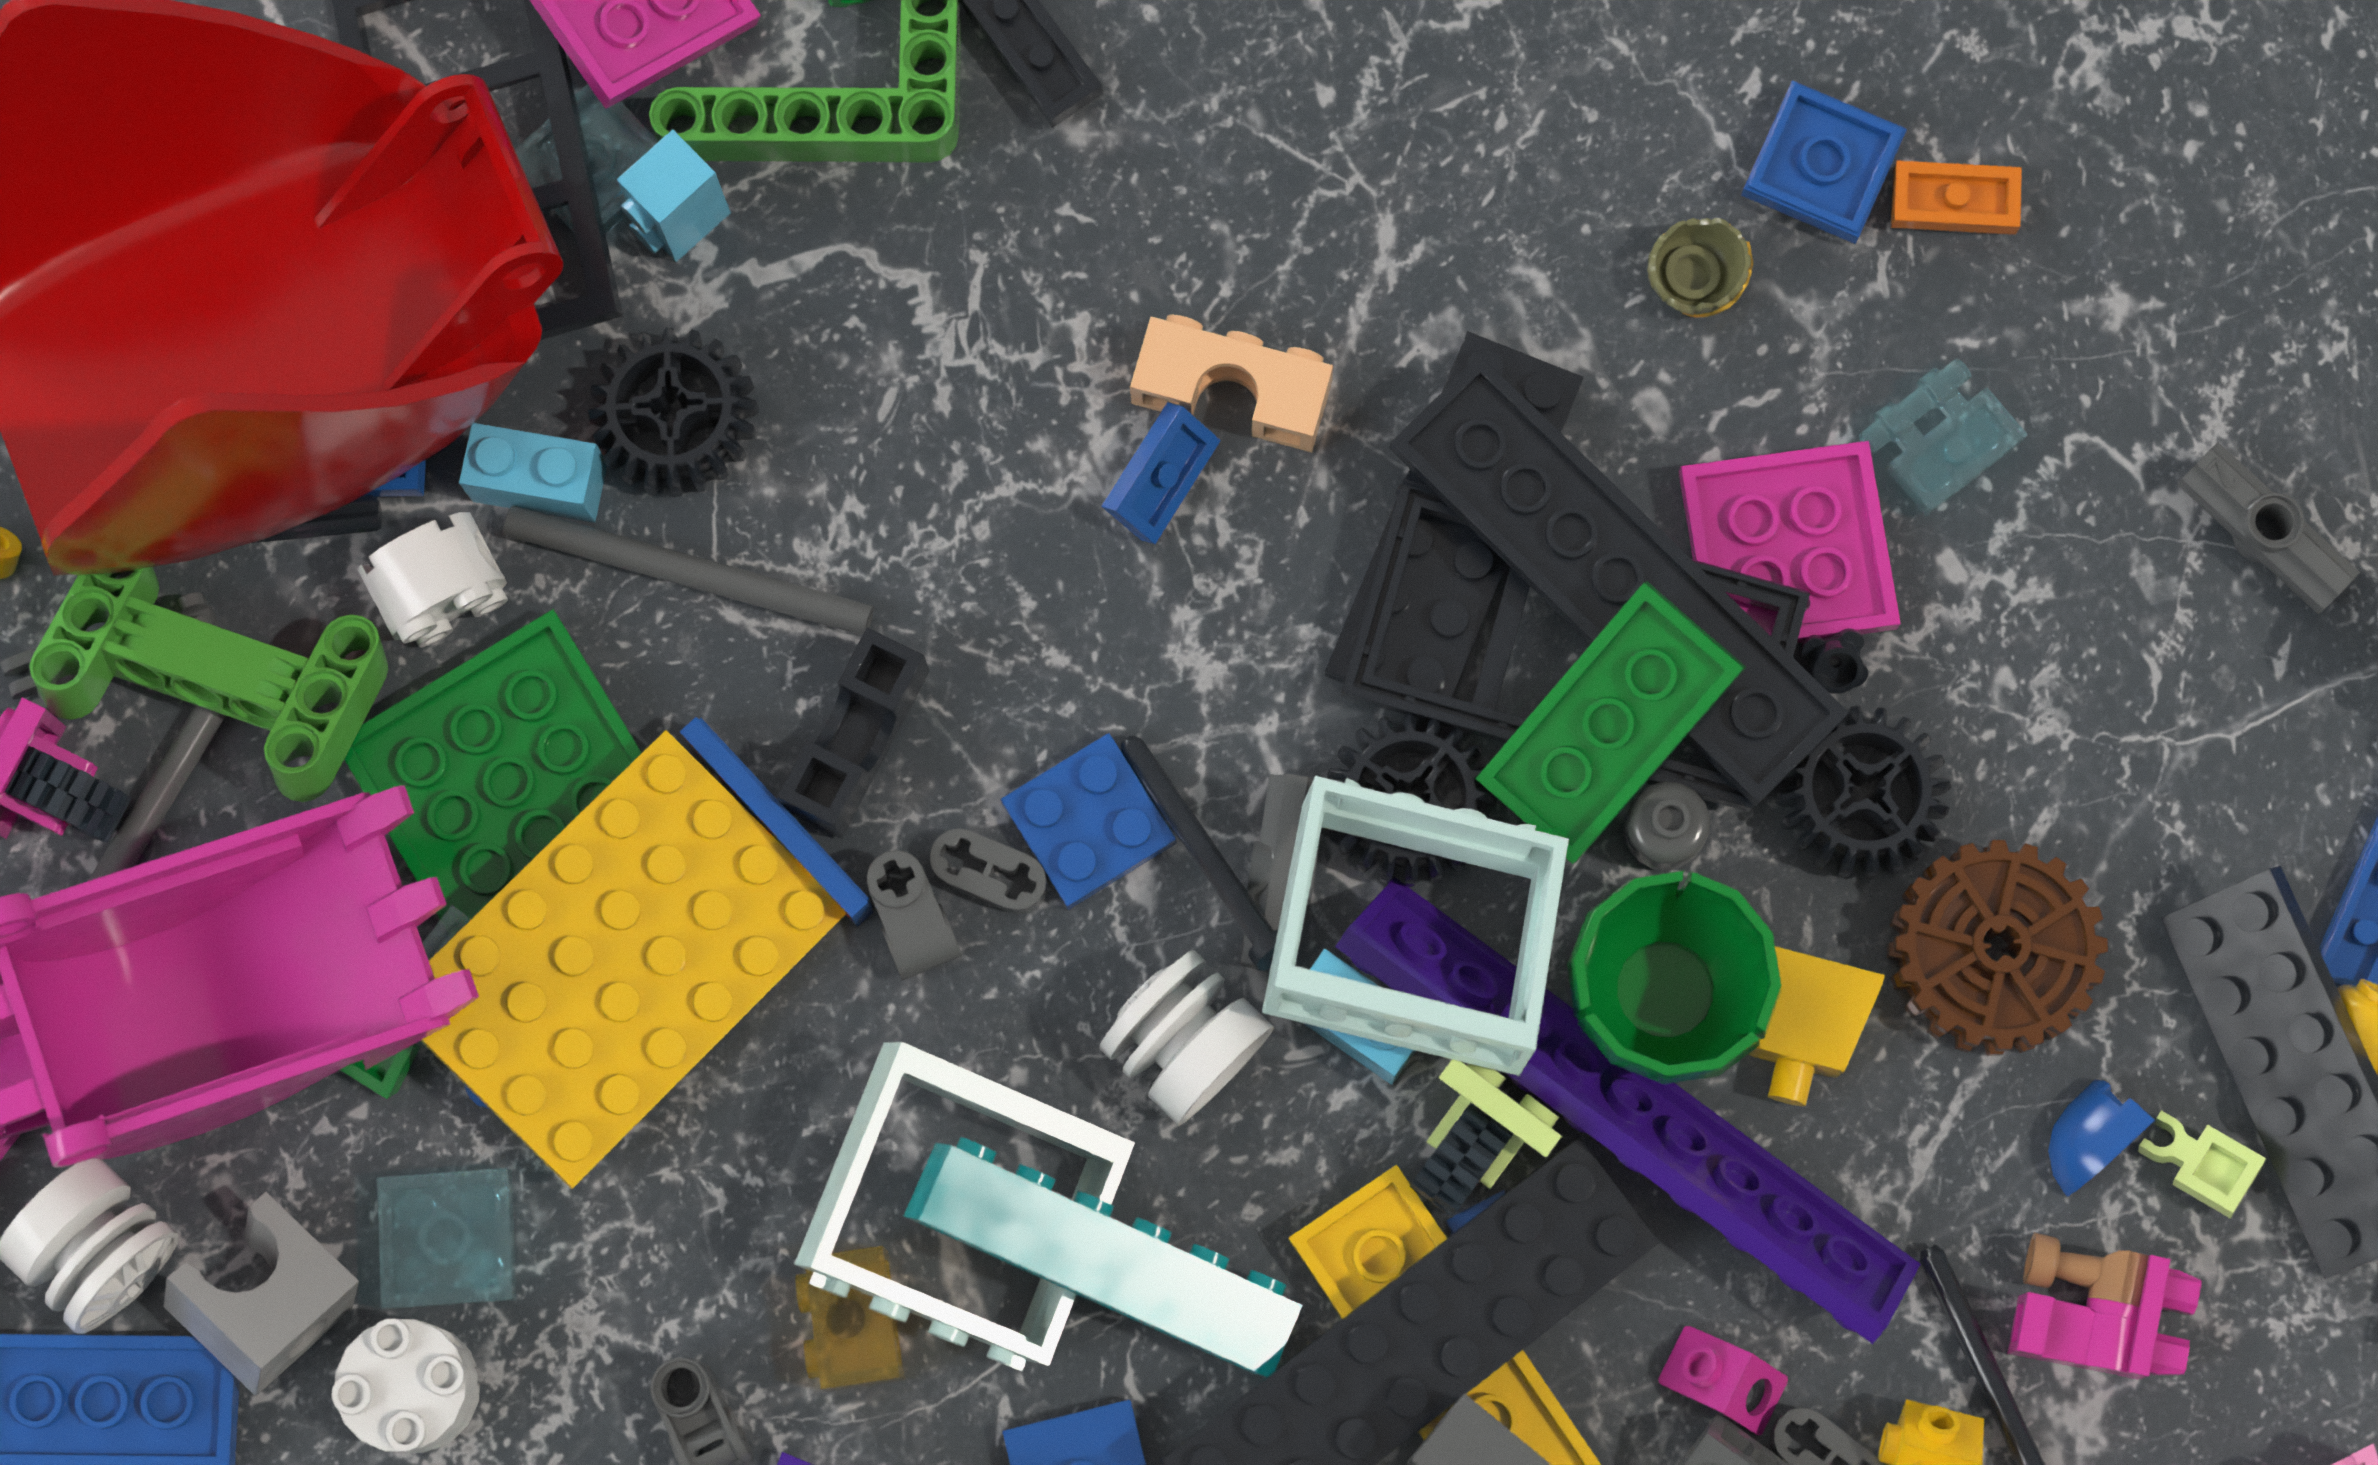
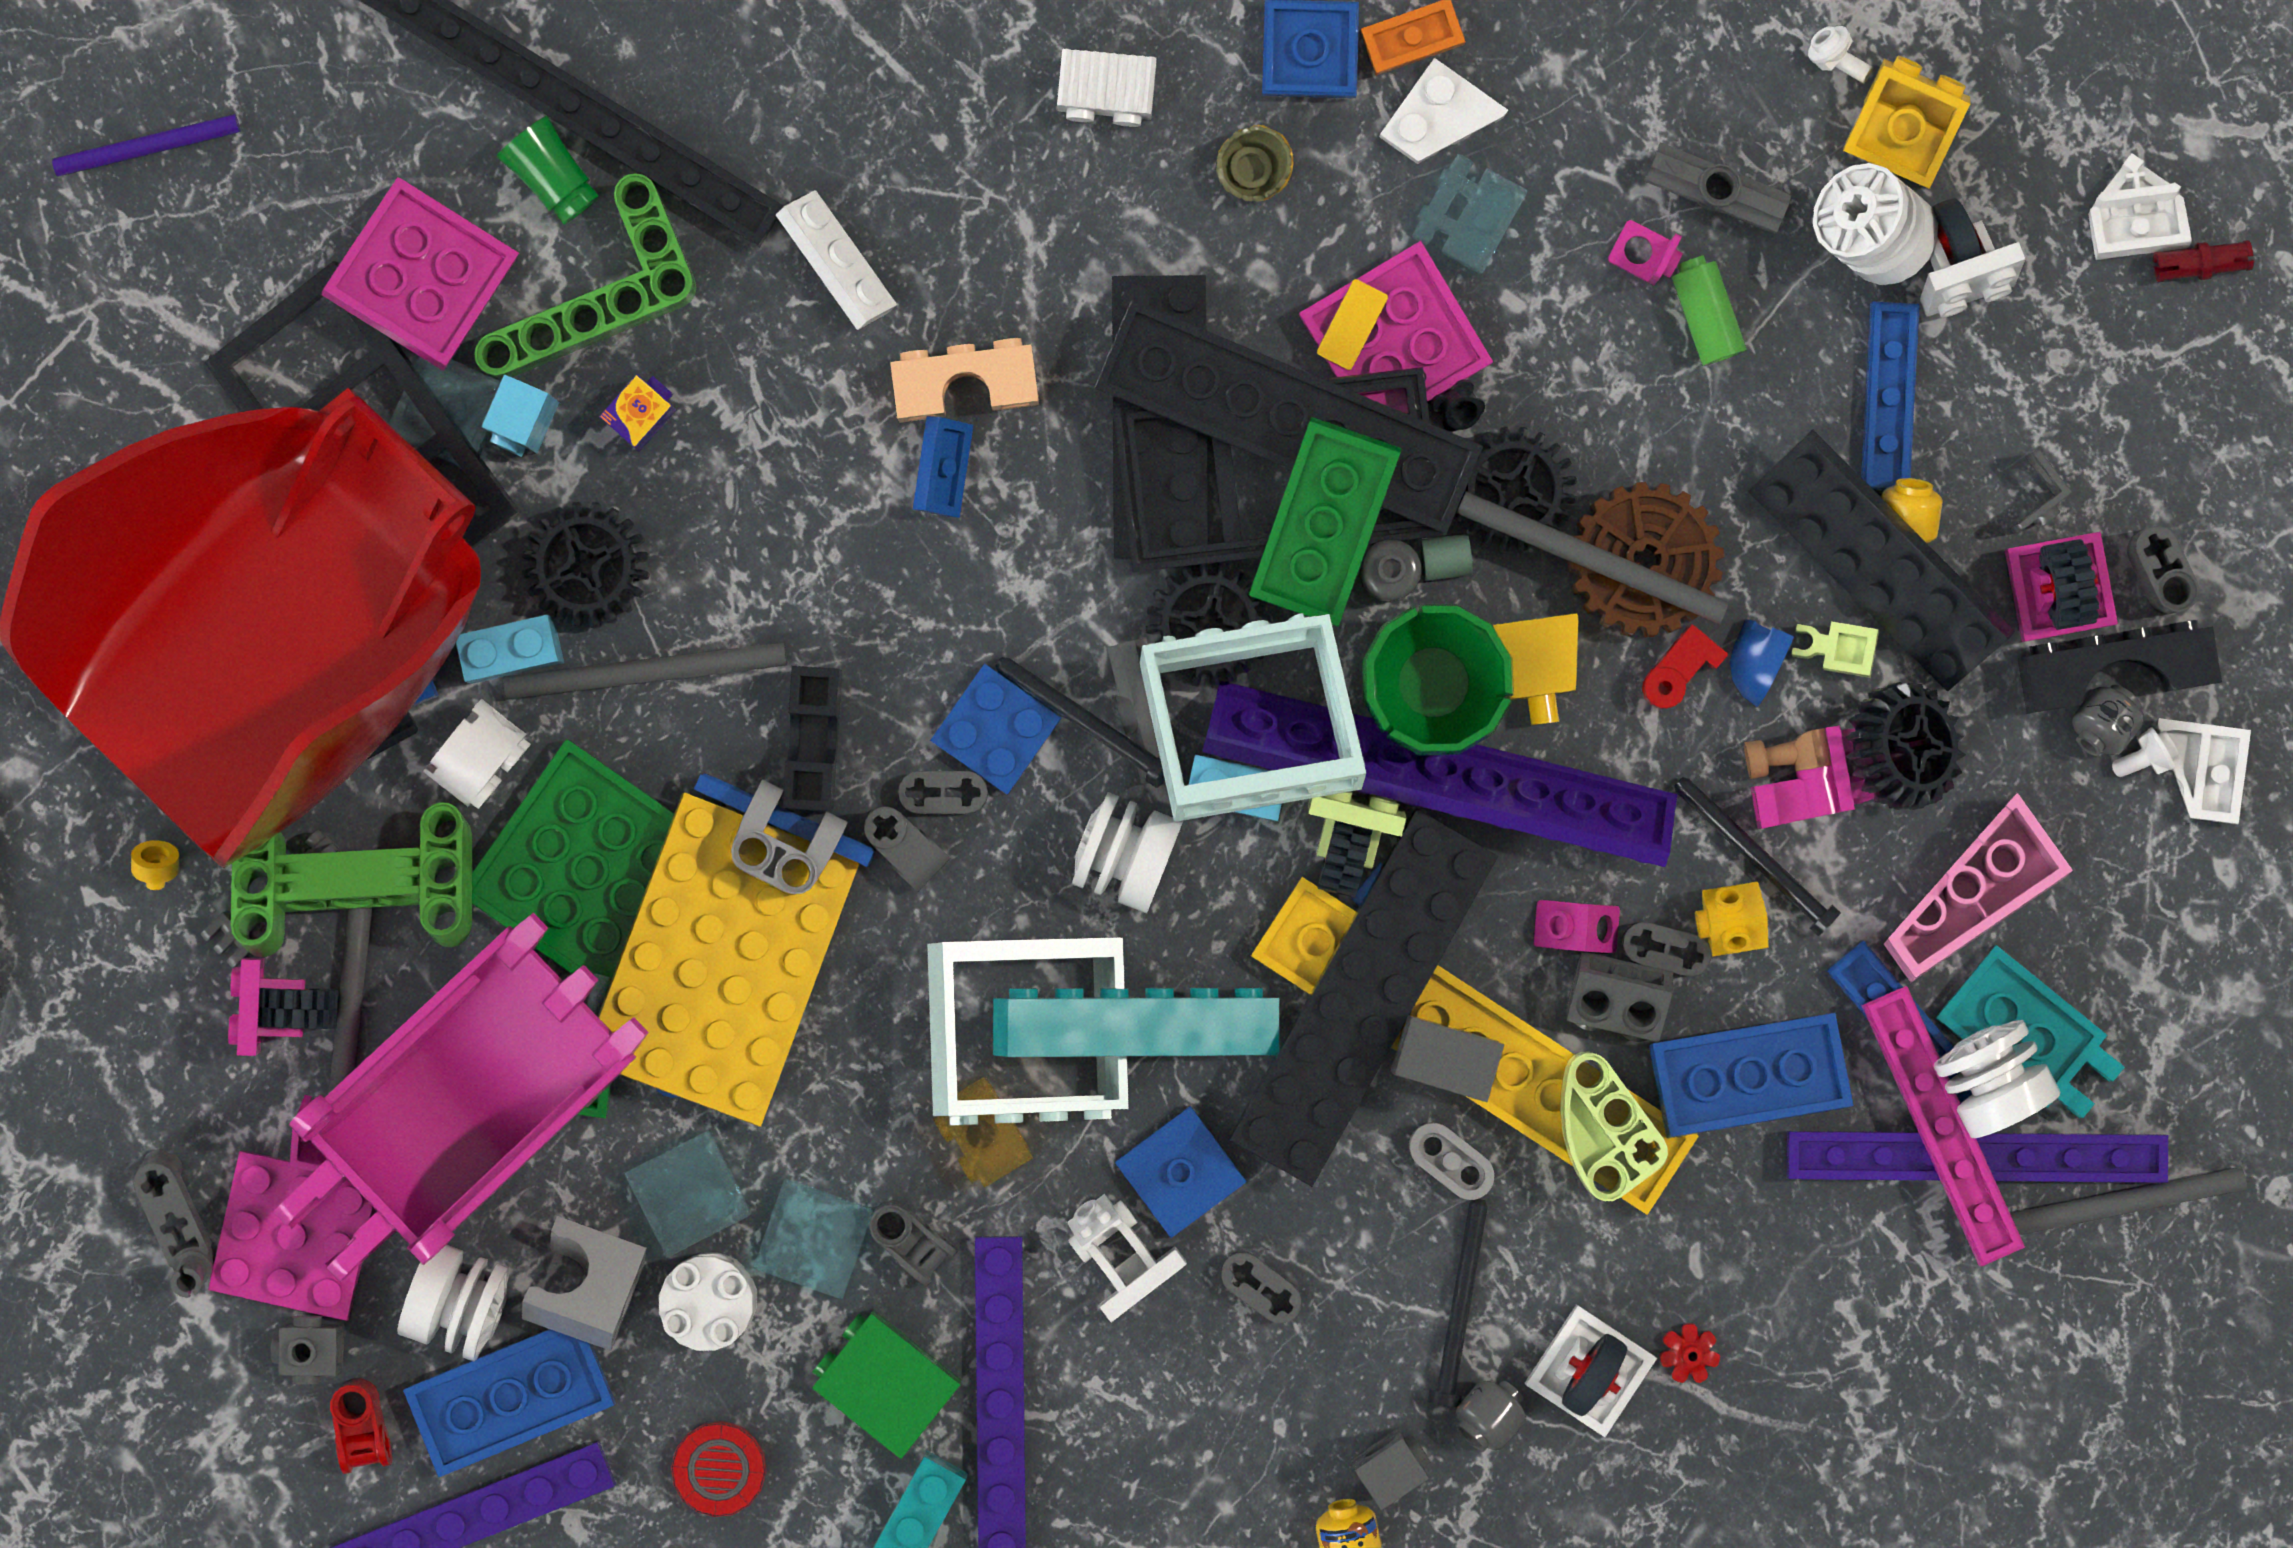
camera: 25 degrees left, 10 degrees up
none -> brick [599,374,676,452]
none -> light grey piece [731,779,848,895]
none -> clear light blue plate [753,1178,874,1299]
none -> white plate [776,190,897,330]
none -> white brick [1057,49,1156,127]
none -> yellow sticker [1317,279,1388,370]
none -> white wing [1379,58,1508,164]
none -> sand green gear [1420,534,1473,581]
none -> dark grey piece [1456,491,1729,624]
none -> dark pink bracket [1608,220,1683,285]
none -> red leg [1642,624,1729,709]
none -> bright green brick [1671,256,1747,366]
none -> black gear [1845,682,1966,810]

